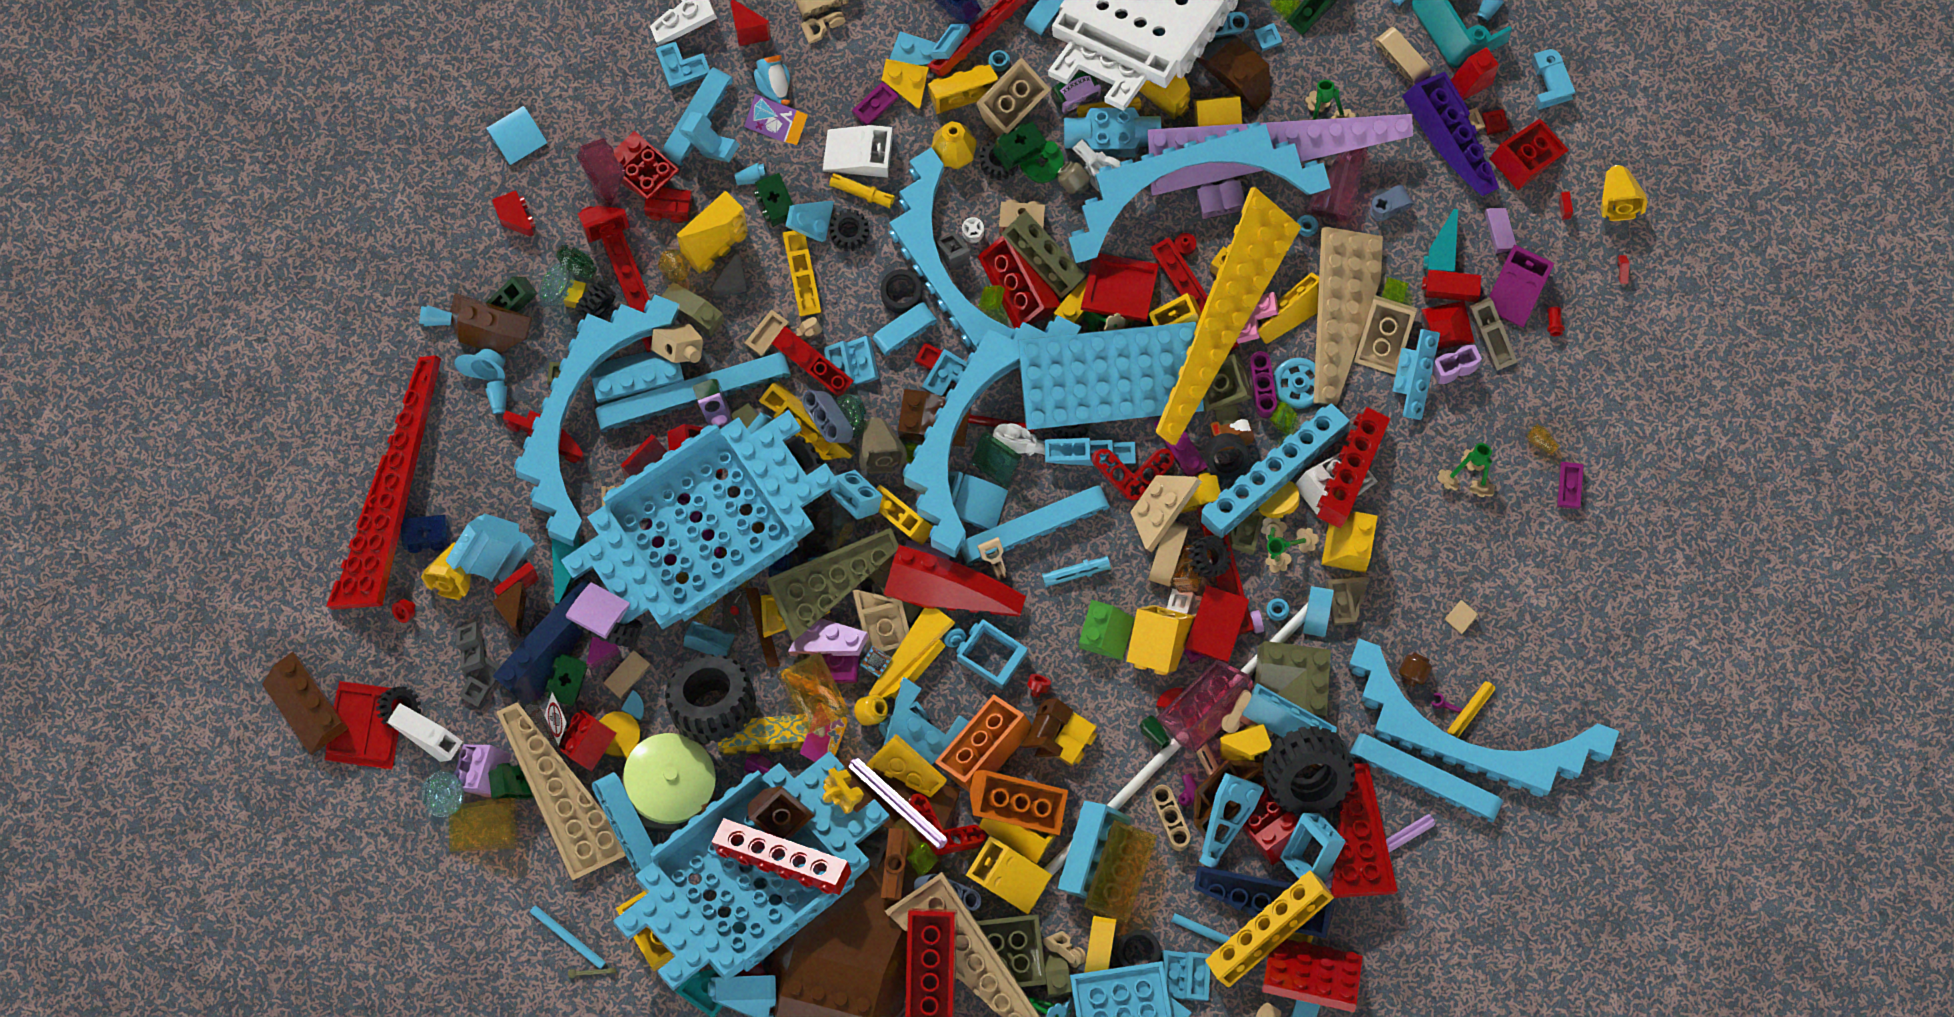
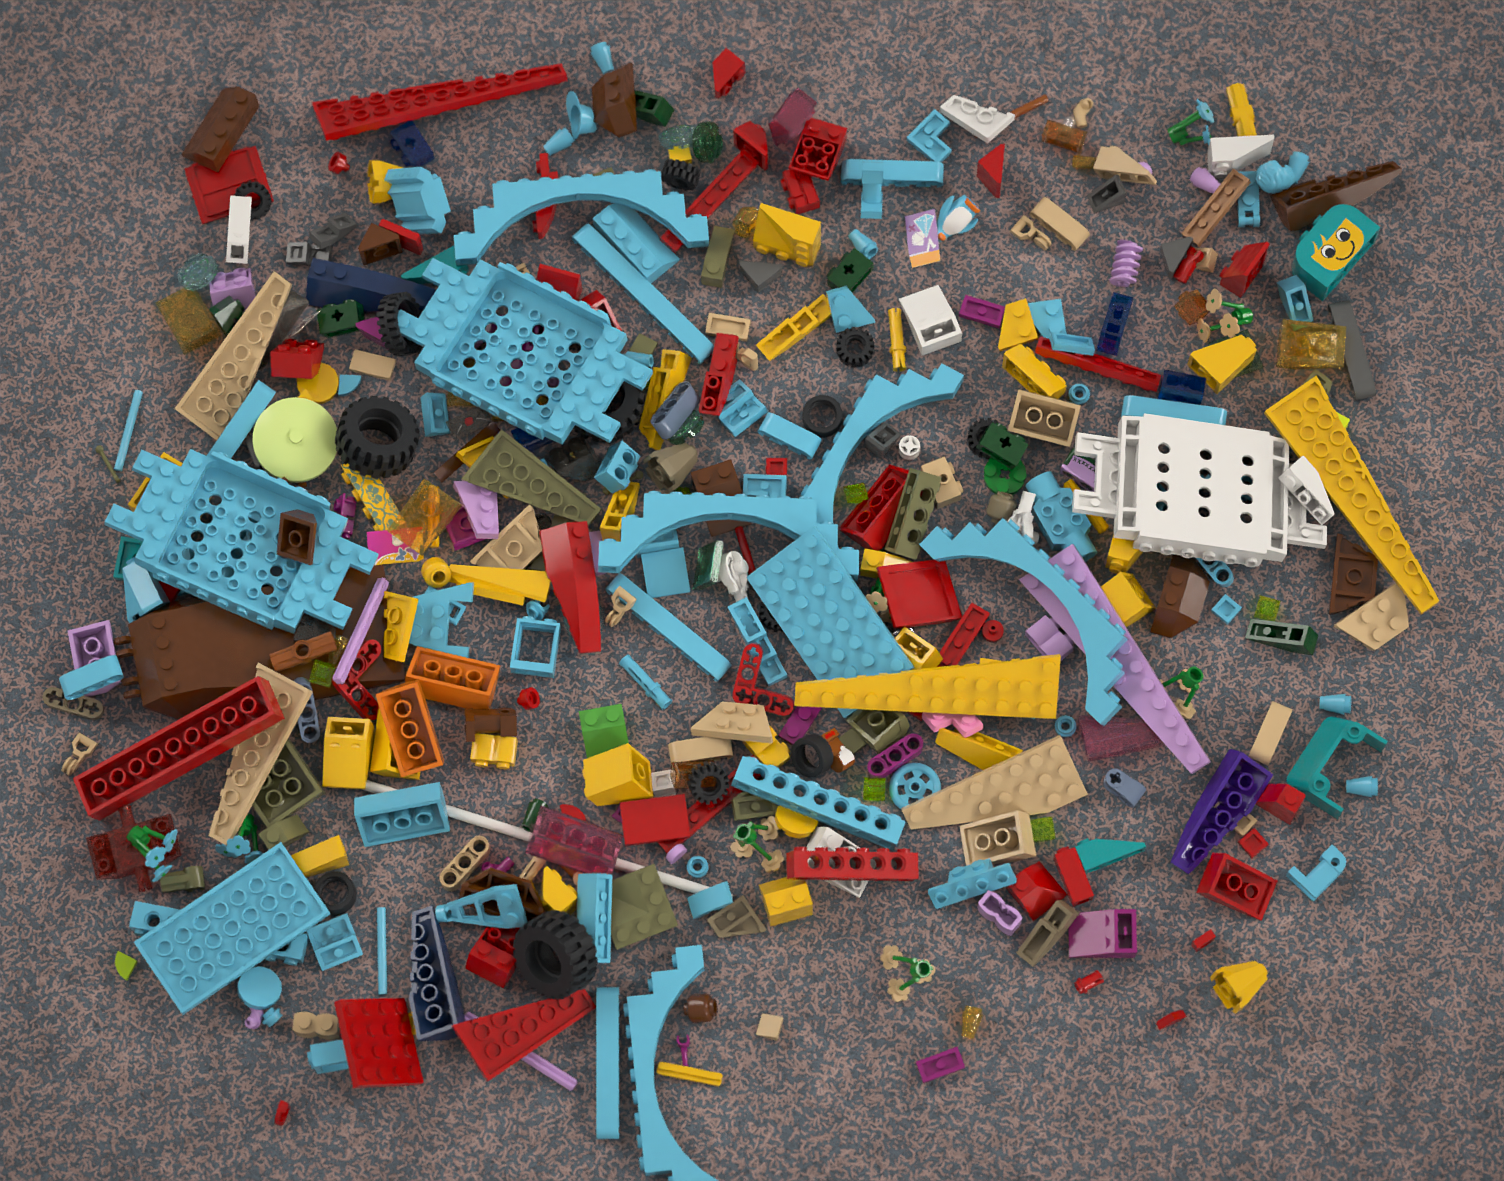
camera: 65 degrees right, 0 degrees up
medium azure slope [486,106,547,165] -> none
lavender slope [566,582,631,639] -> none
tan torso [651,324,703,363] -> none
lavender piece [692,379,732,428] -> none
brick [711,819,852,895] -> none
yellow hips [822,767,864,814] -> none
tile [860,646,892,677] -> none
yellow cone [931,121,977,169] -> none
tan piece [1043,931,1086,967] -> none
clear yellow slope [1083,820,1157,926] -> none
yellow brick [1205,870,1334,988] -> none
tan piece [1221,690,1252,733] -> none
medium azure window [1280,813,1346,883] -> none
lavender slope [1485,208,1516,254] -> none

